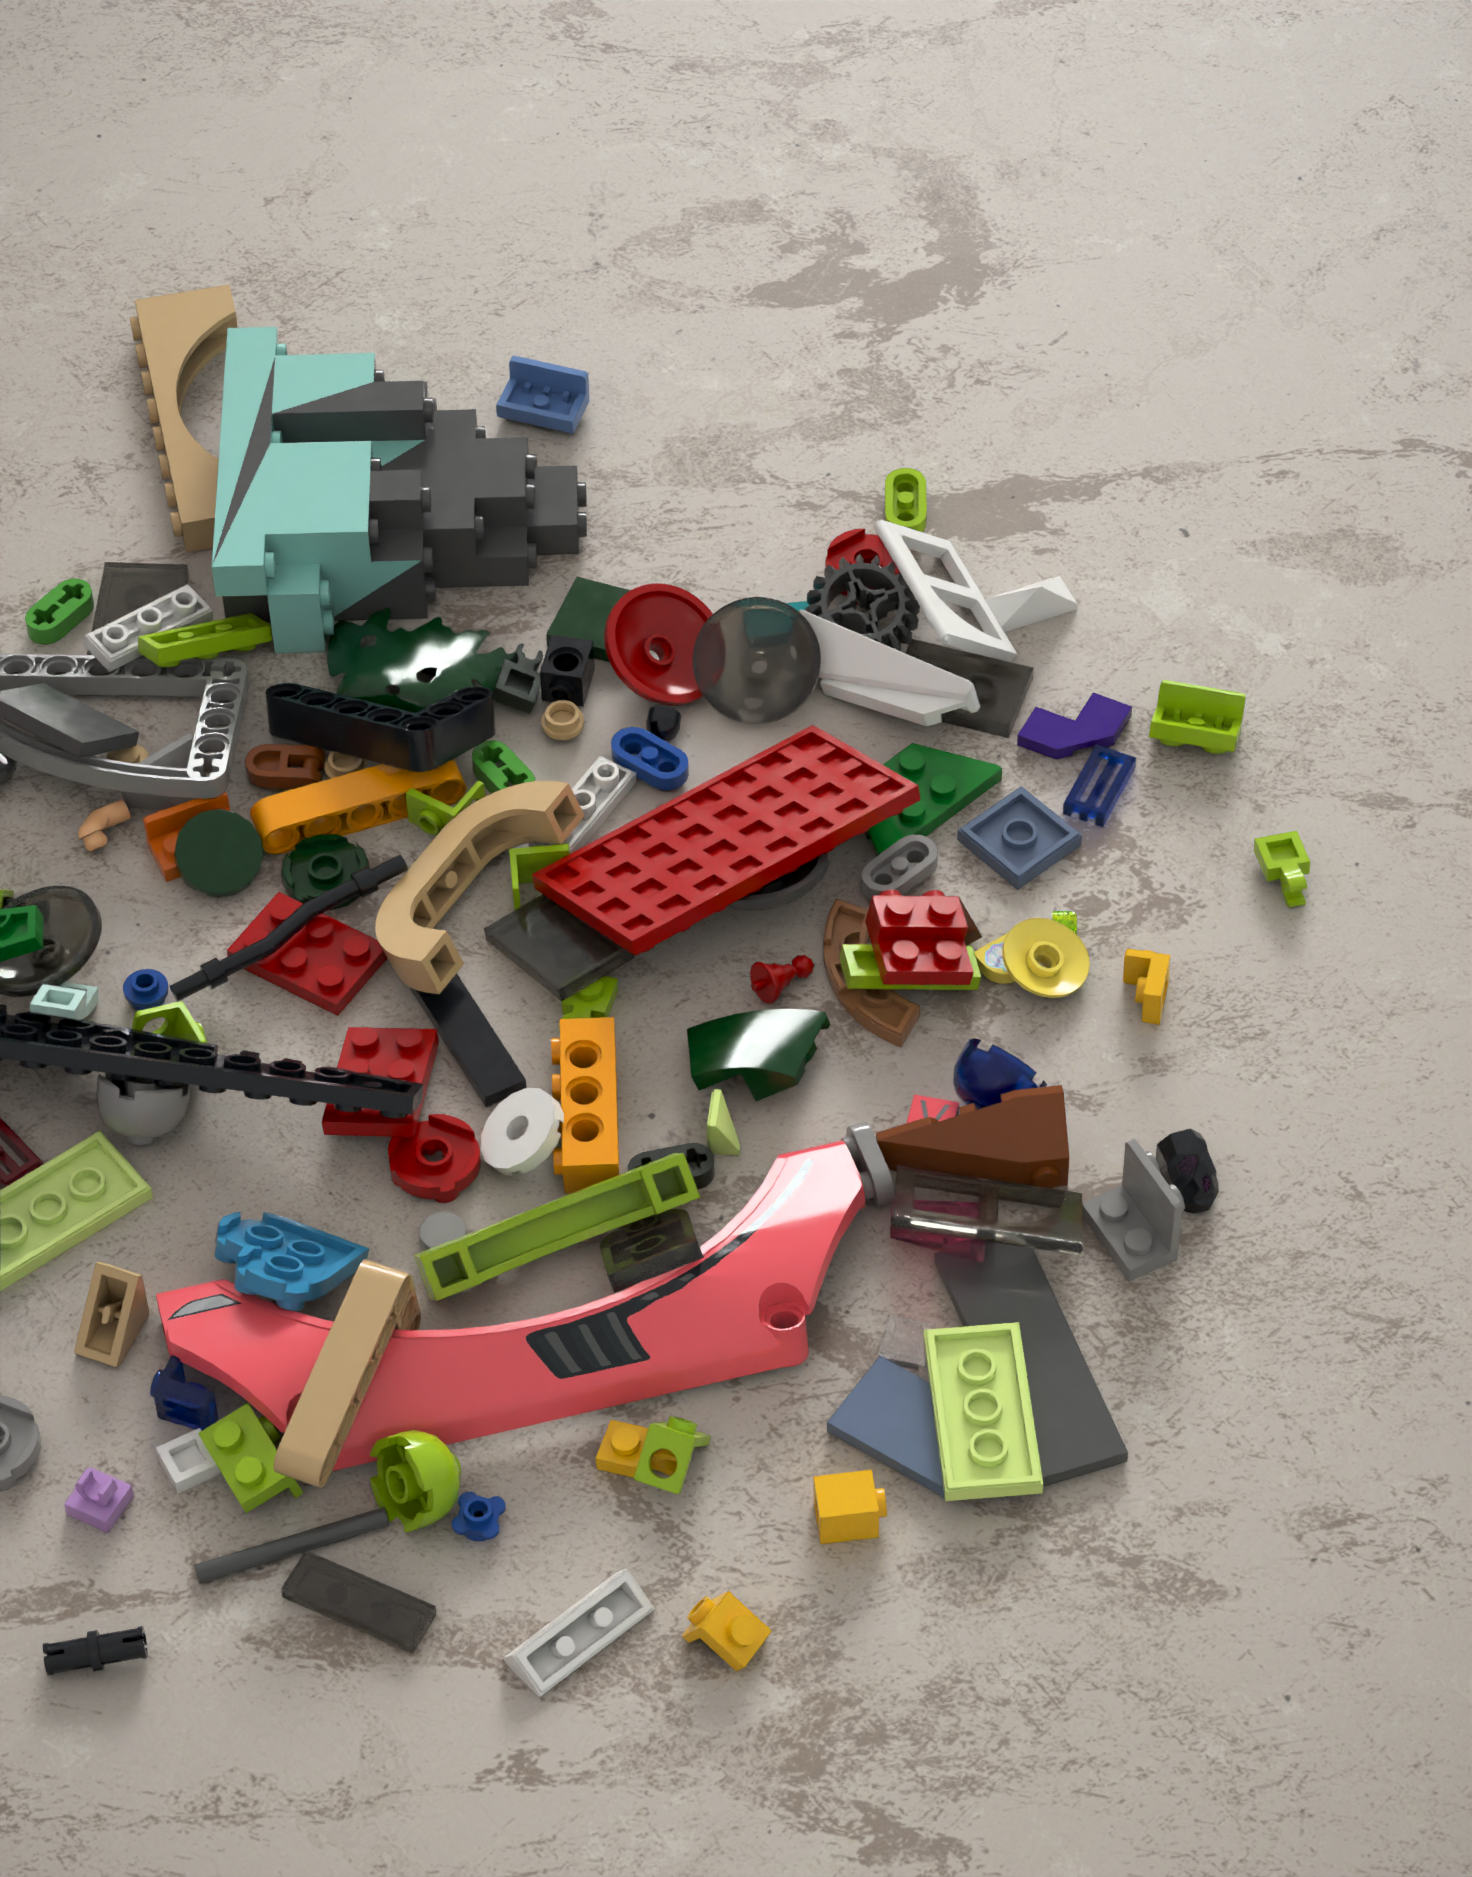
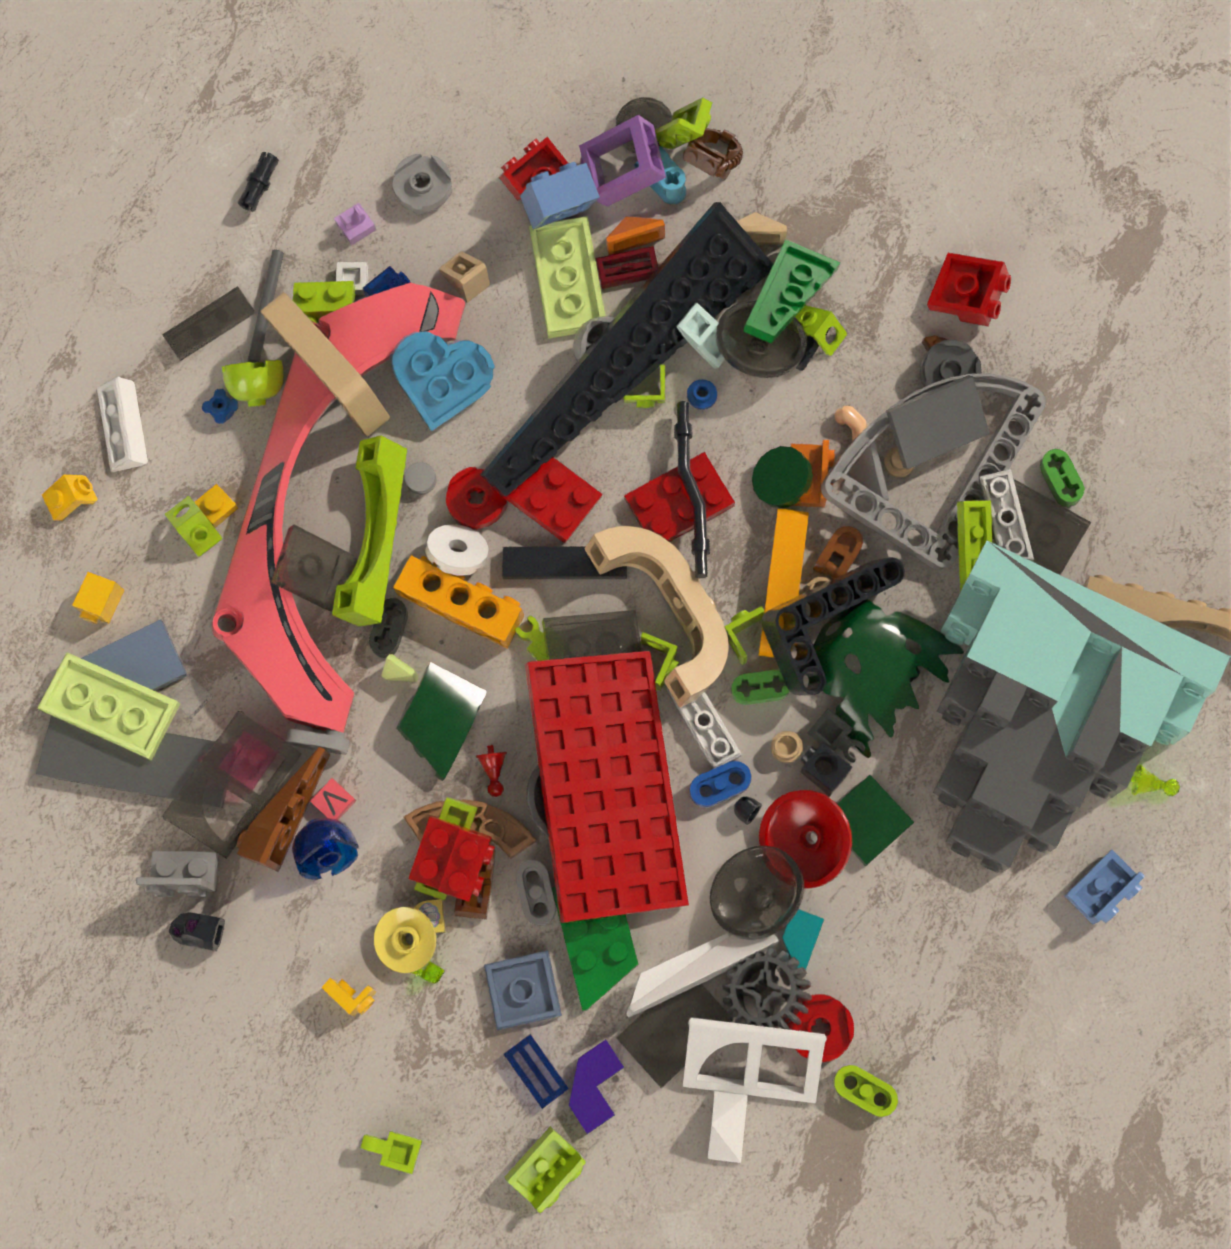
camera: 125 degrees right, 25 degrees up
dark green tile [281,834,370,910] -> none

